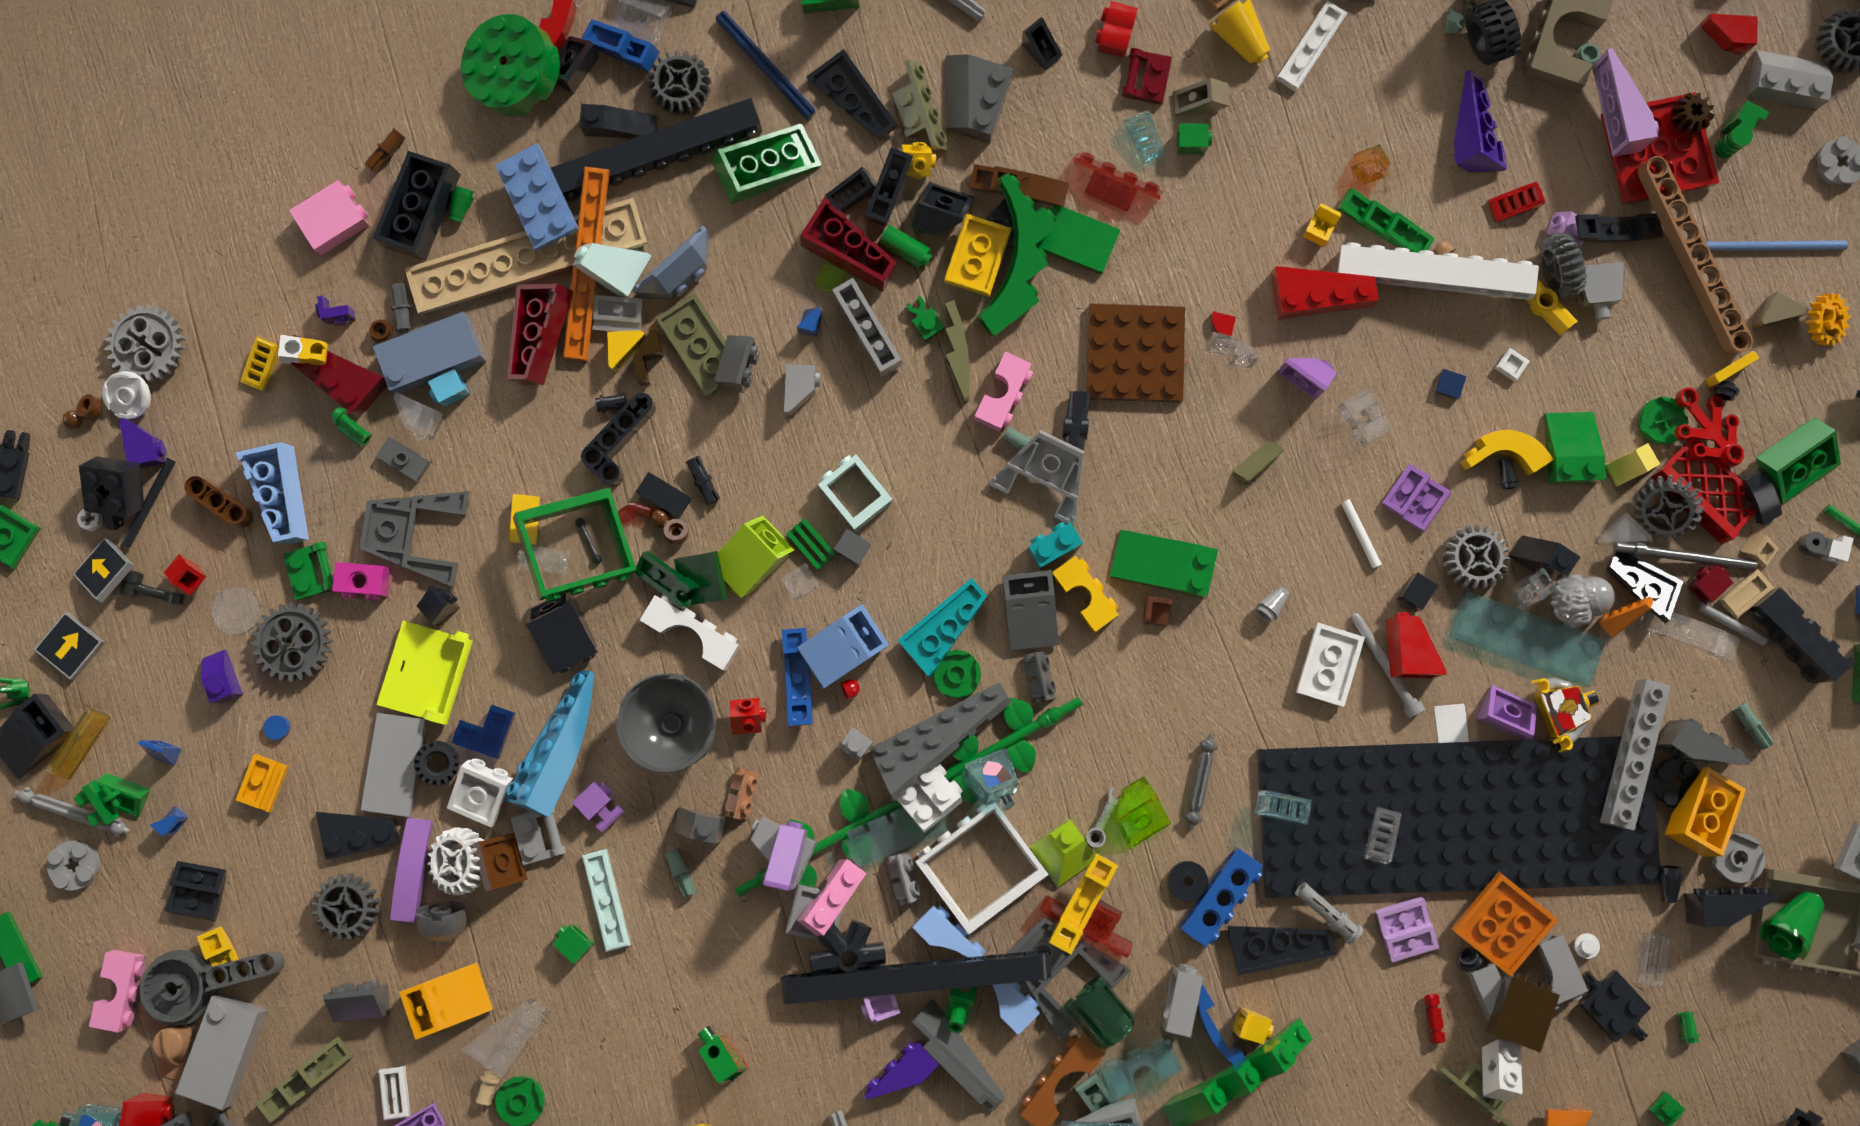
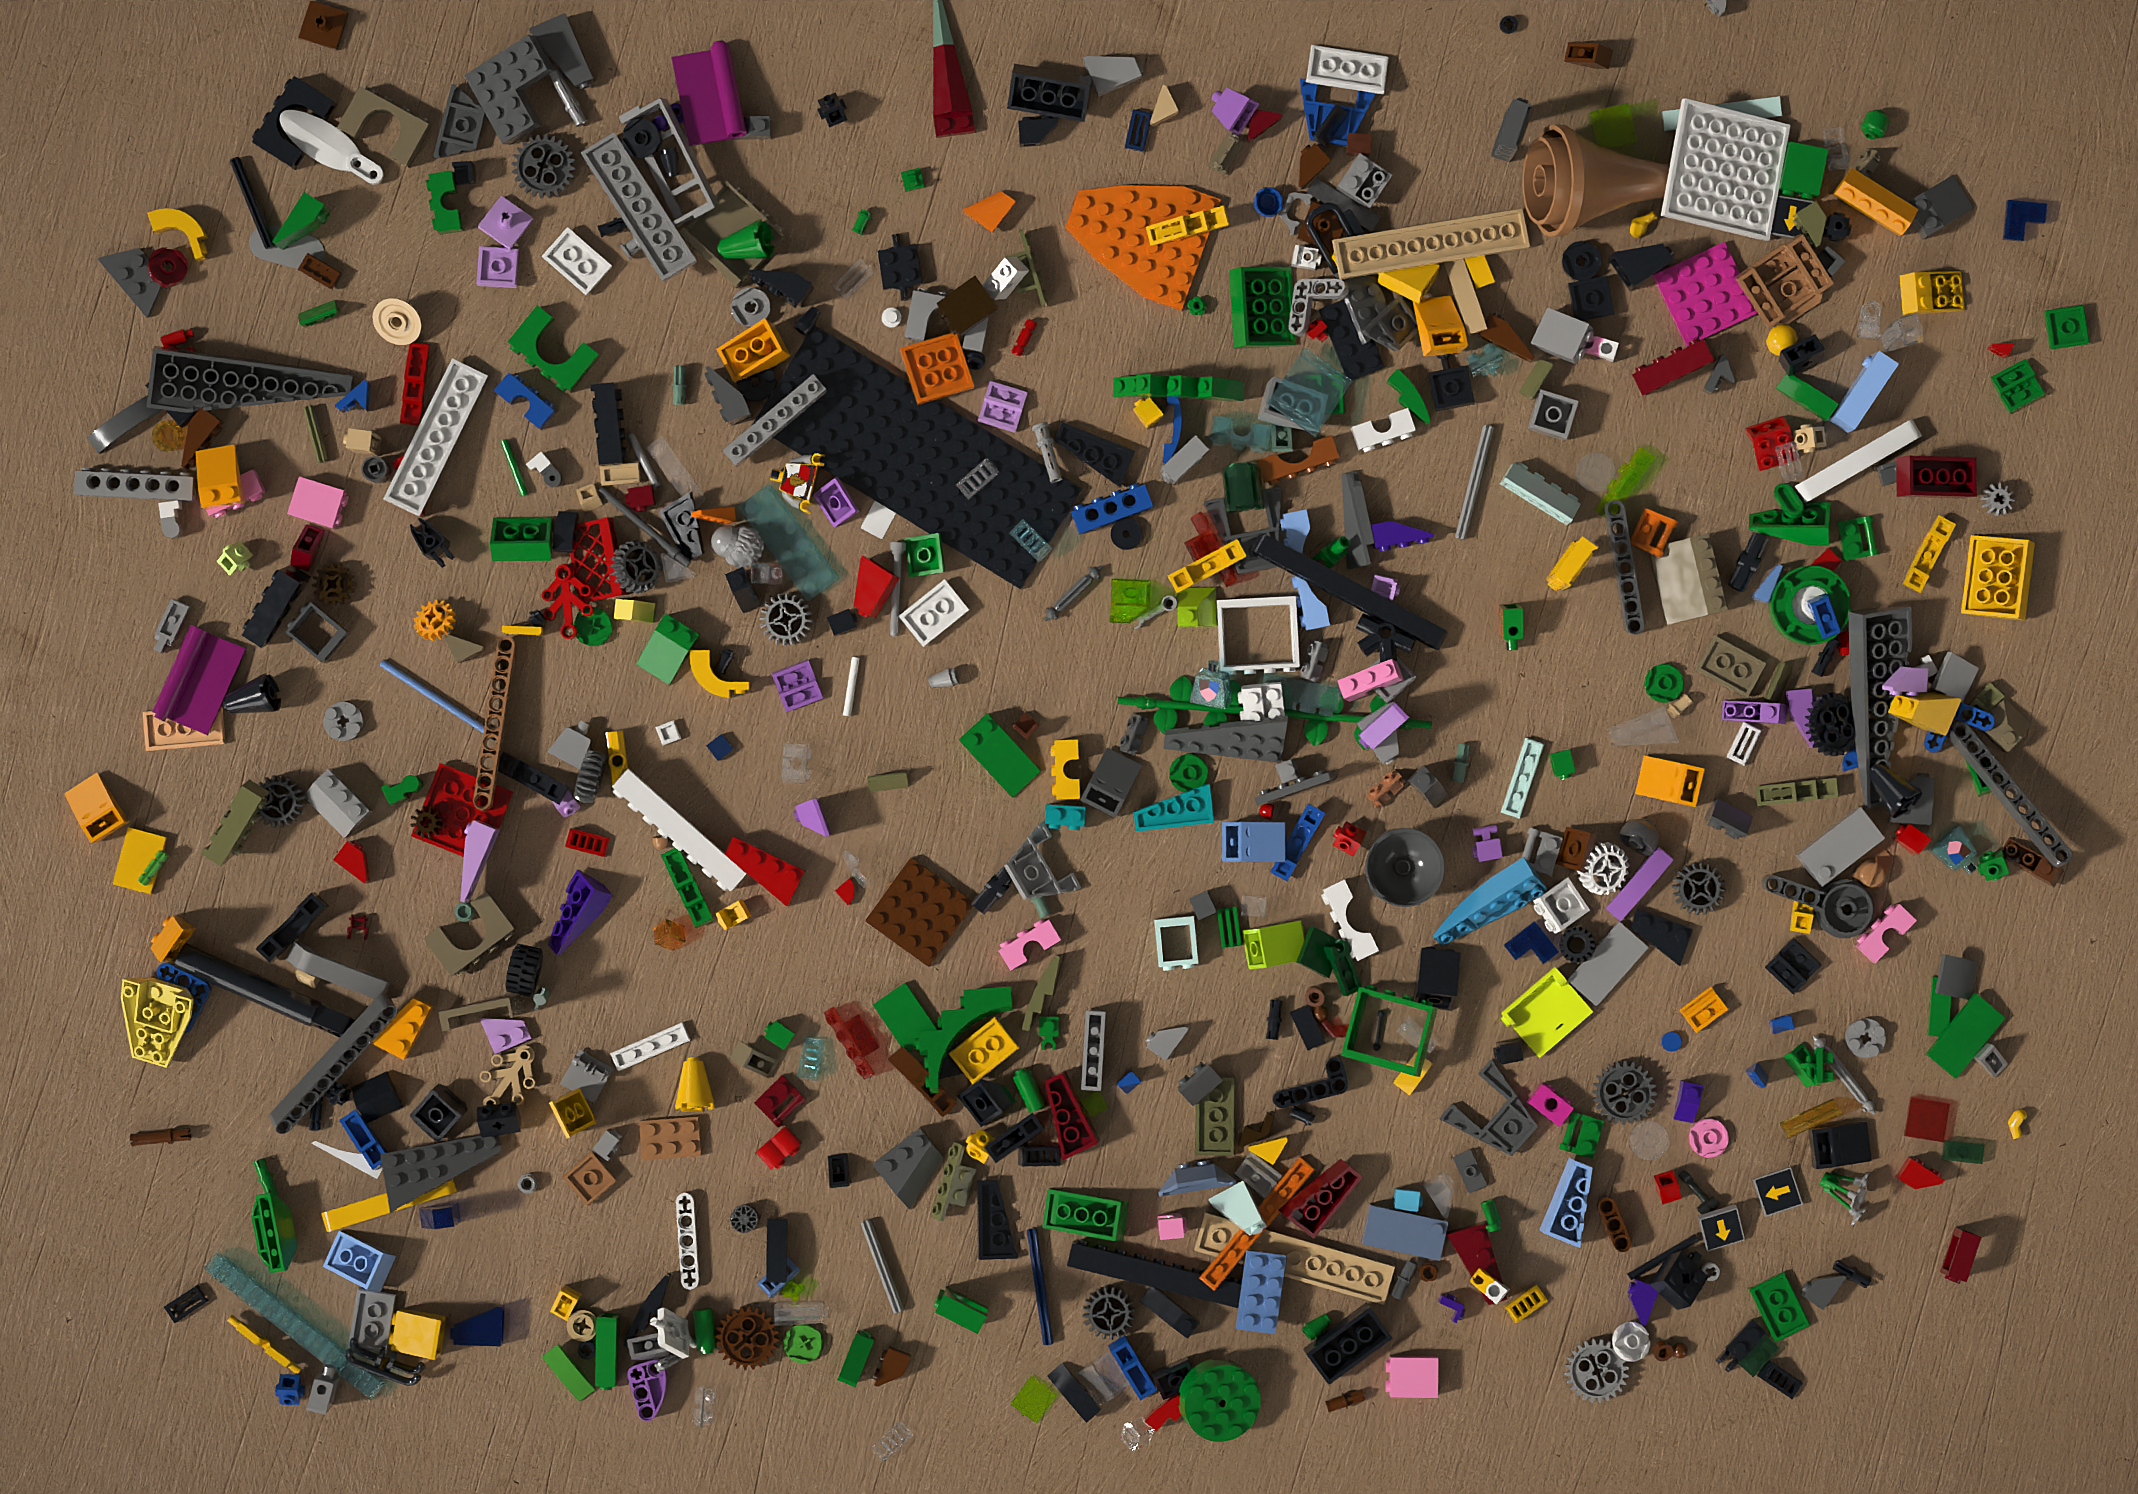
camera: 145 degrees left, 5 degrees up
none -> green slope [904,533,945,577]
none -> bright pink arch [1157,1213,1187,1240]
none -> dark grey wing [1255,769,1337,805]
none -> bright pink tile [1689,1118,1729,1158]

